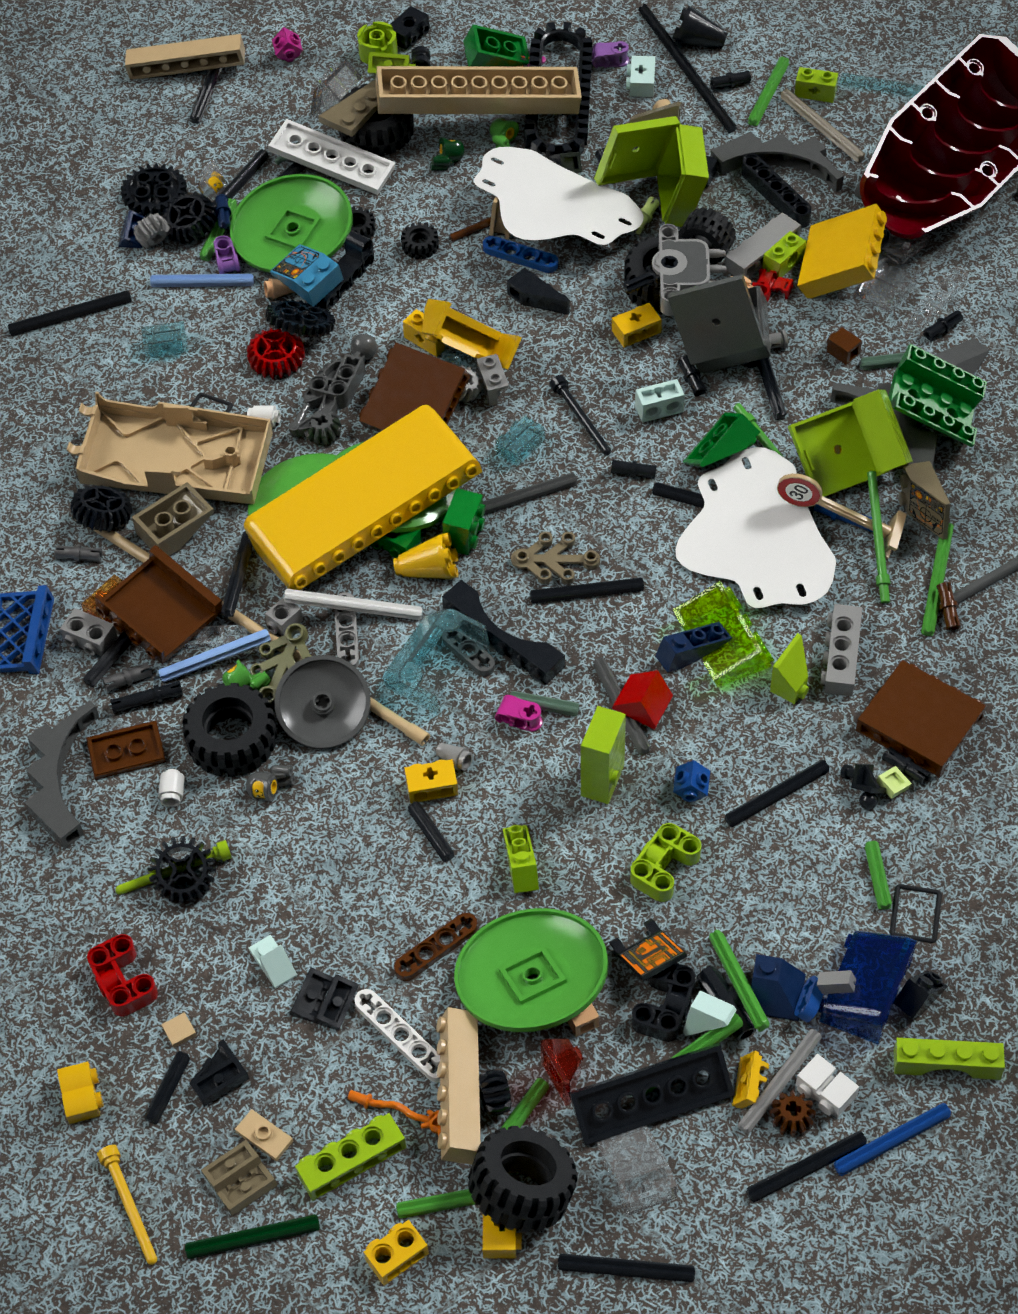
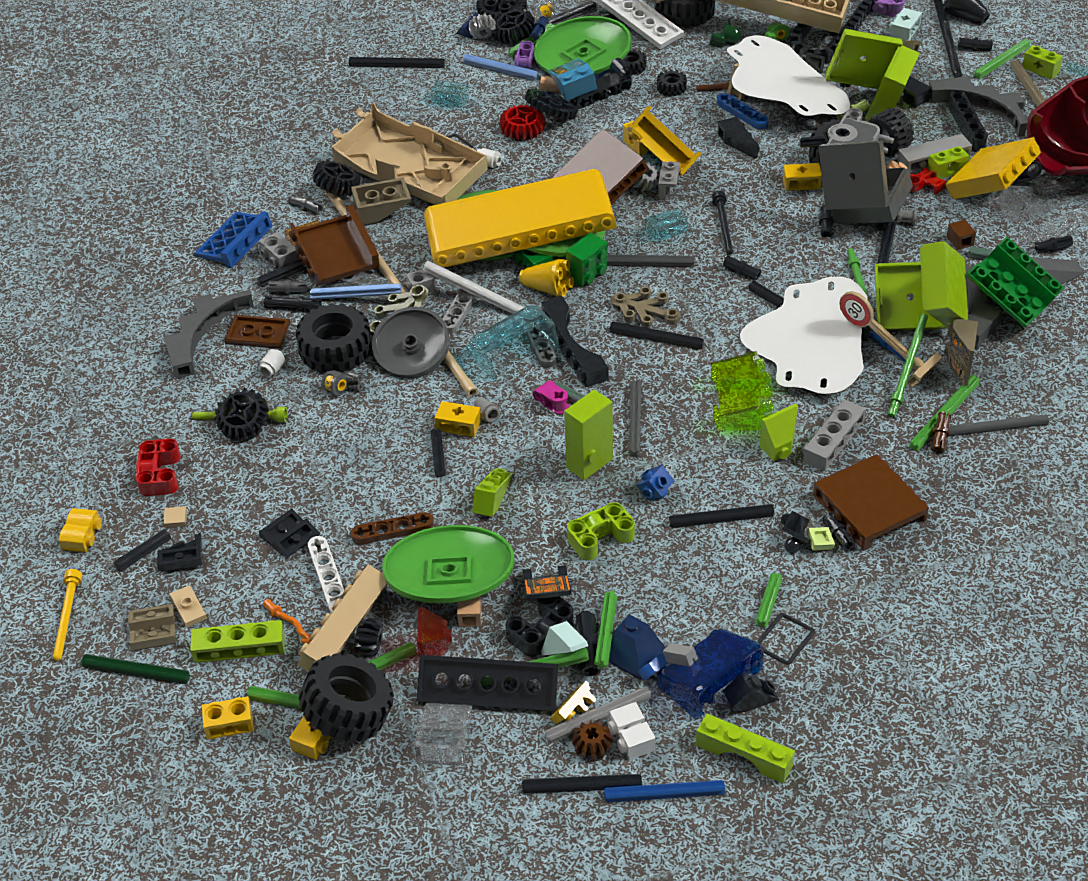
camera: 25 degrees right, 10 degrees down
black axle [221,531,253,618] -> none
bright green piece [222,659,271,691] -> none
light aqua slope [249,935,297,989] -> none
dark grey arm [288,333,377,446] -> none
black axle [558,1253,695,1282] -> none
red slope [612,670,673,730] -> none
light aqua brick [635,379,685,423] -> none
dark blue slope [655,622,732,673] -> none
green slope [683,412,760,467] -> none

